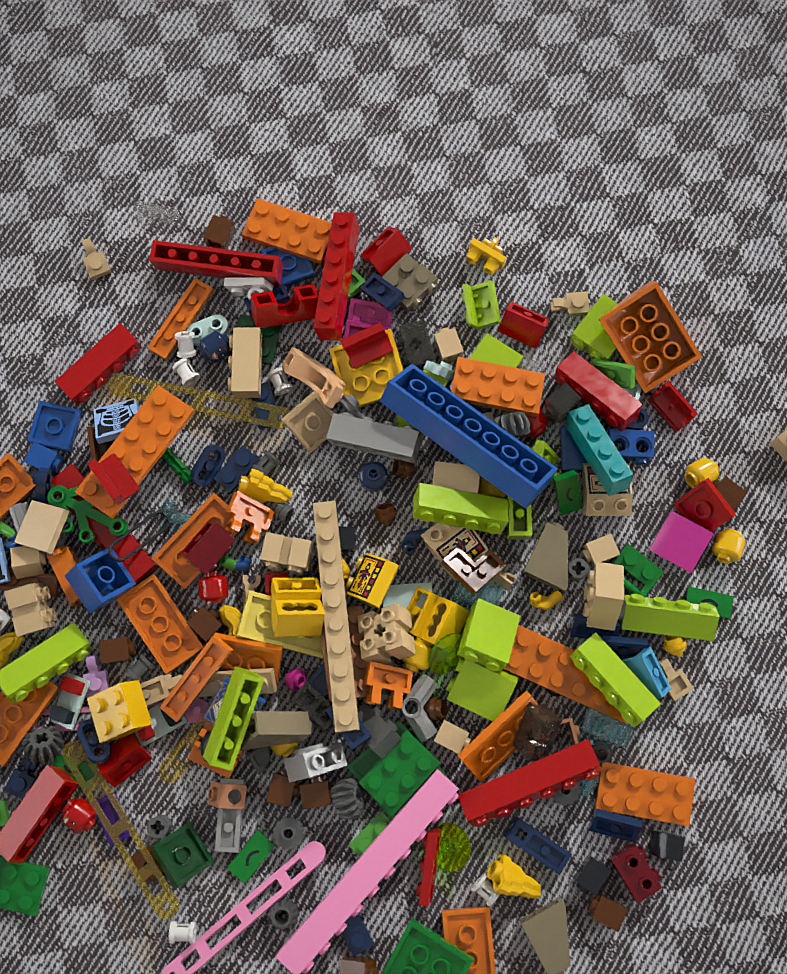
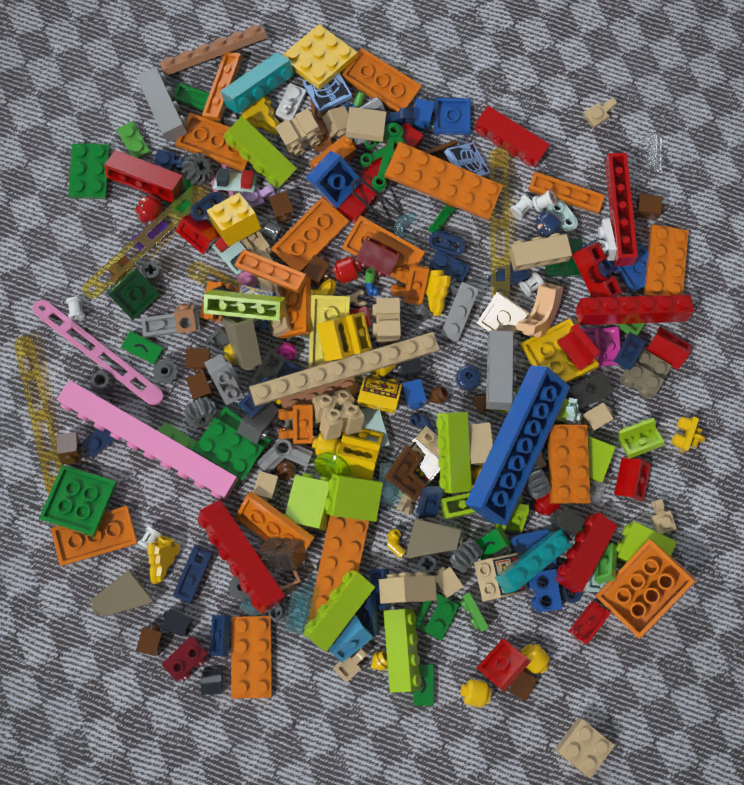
camera: 70 degrees right, 0 degrees up
red panel [87,453,140,505] -> none
light grey plate [339,393,365,419] -> none
red plate [416,828,442,907] -> none
clear neon green dish [437,823,471,873] -> none
dark pink slope [648,511,714,573] -> none
none -> blue brick [402,379,427,410]
none -> dark blue plate [416,486,443,518]
none -> light grey plate [440,282,479,342]
none -> dark grey gear [450,539,483,573]
none -> bright green plate [460,592,489,632]

